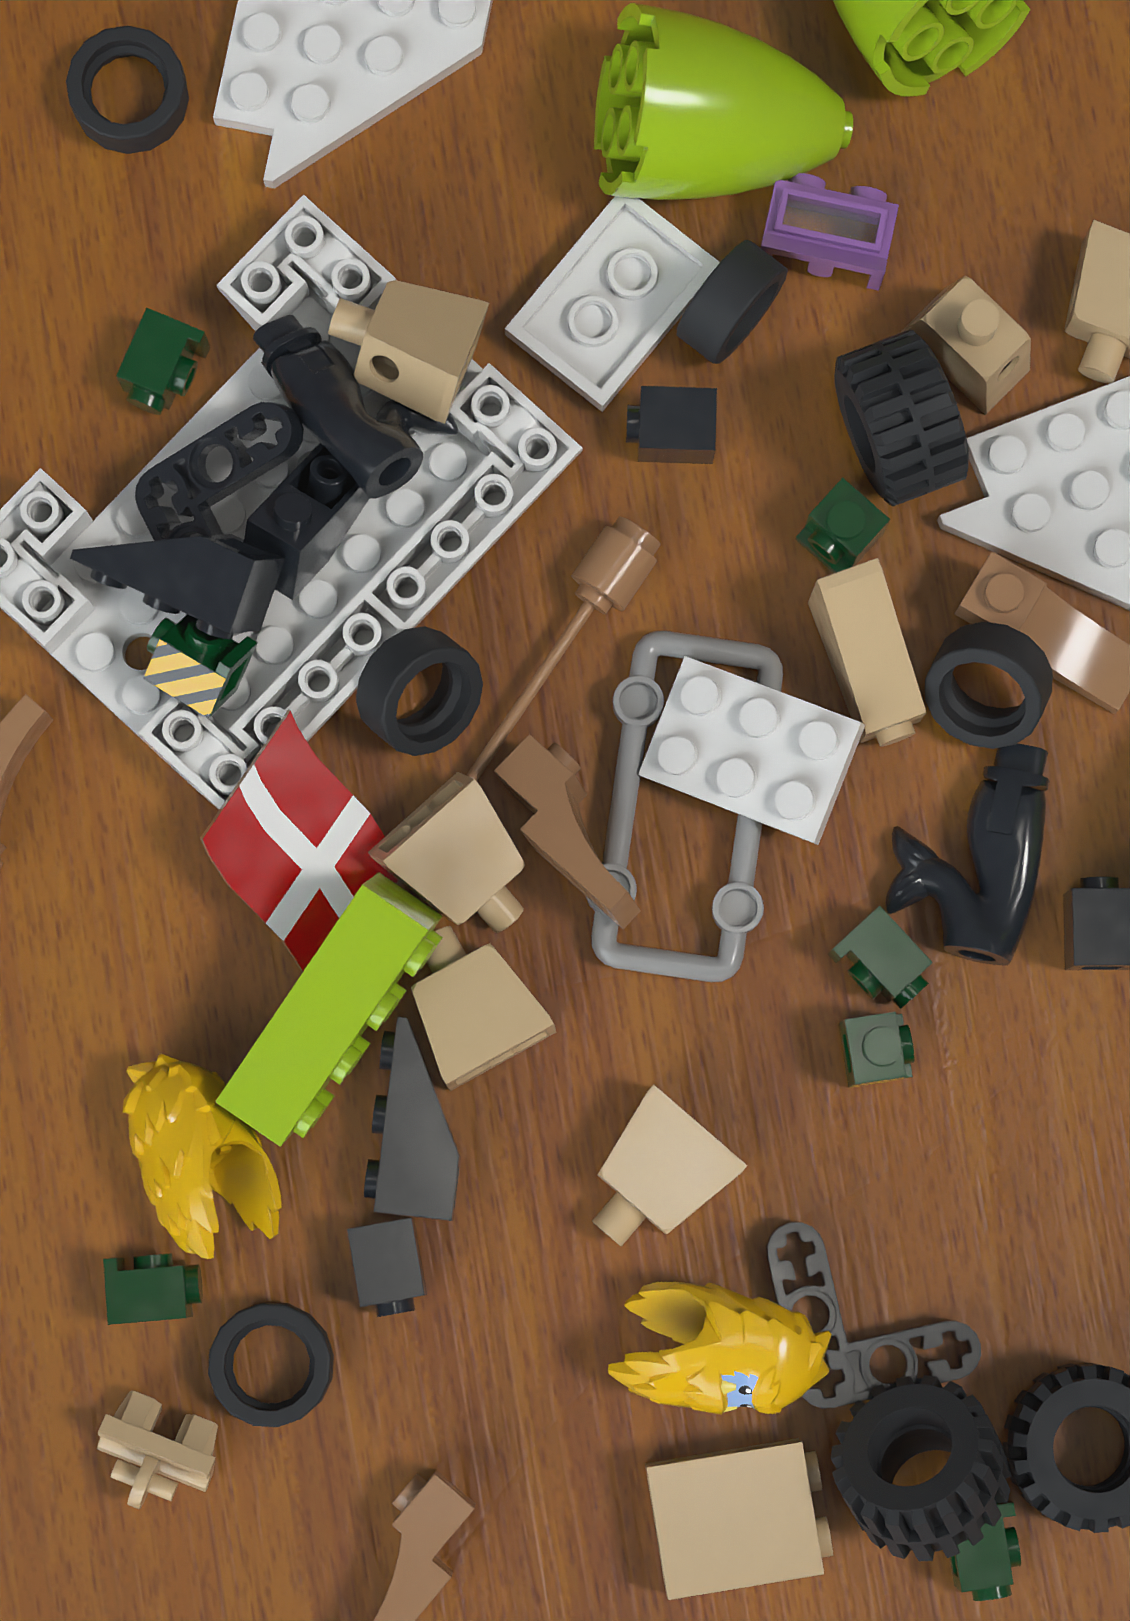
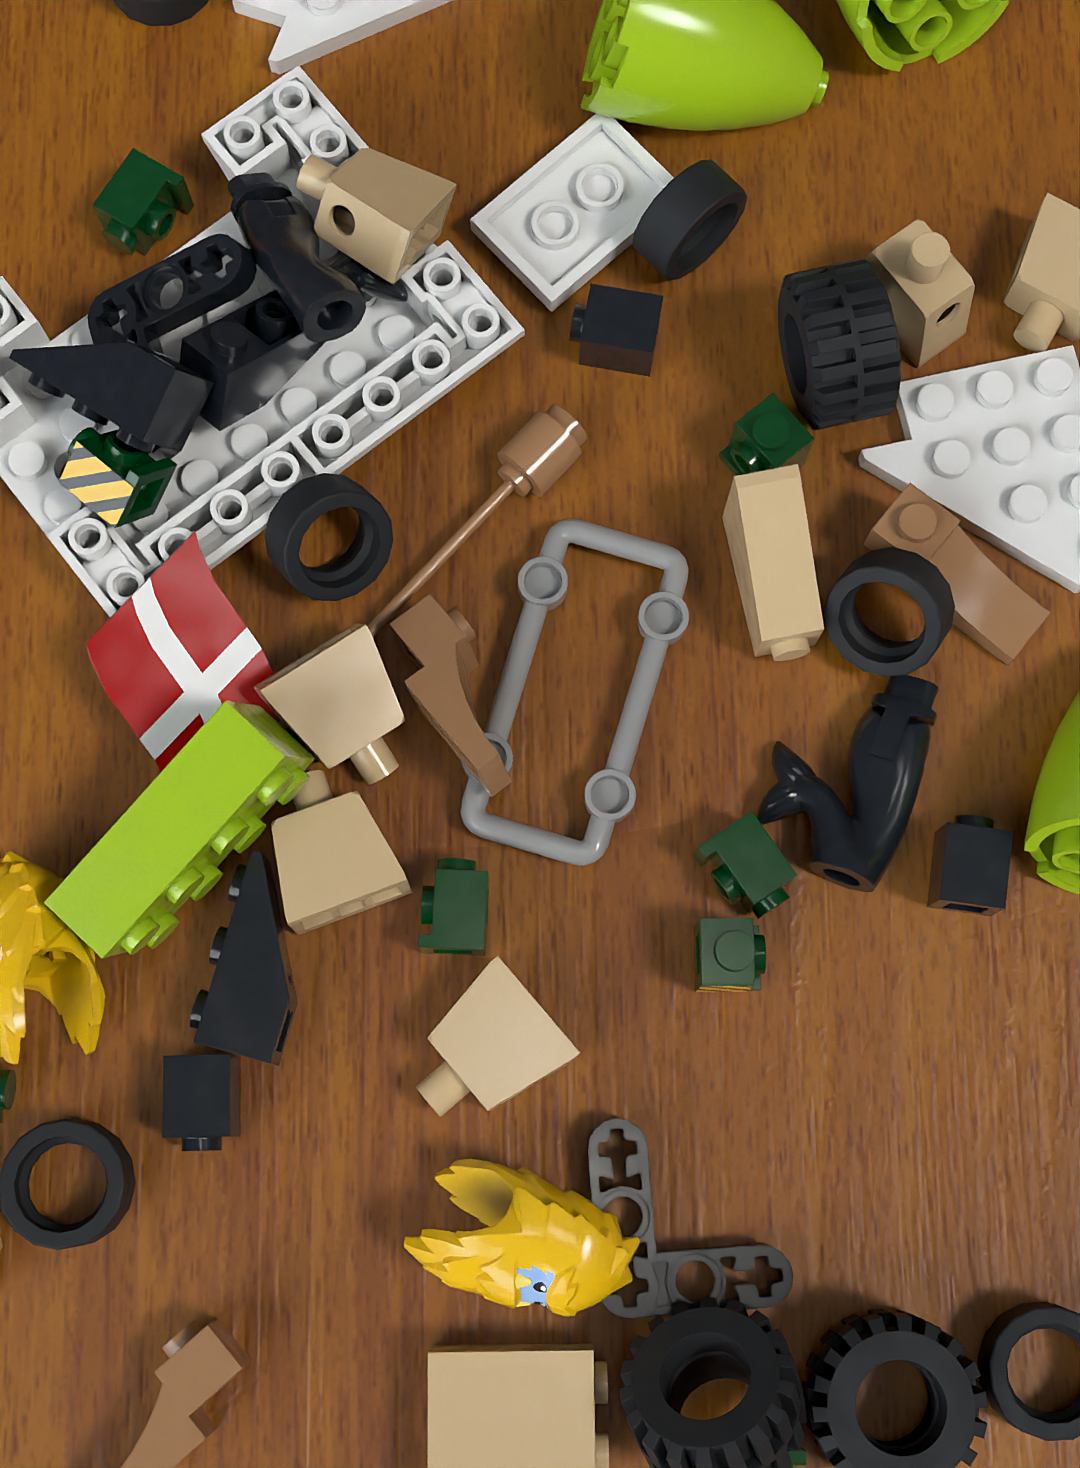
camera: 10 degrees right, 5 degrees down
white plate [638,656,865,845] -> none
medium lavender window [761,173,899,291] -> none
none -> dark green brick [418,858,490,956]

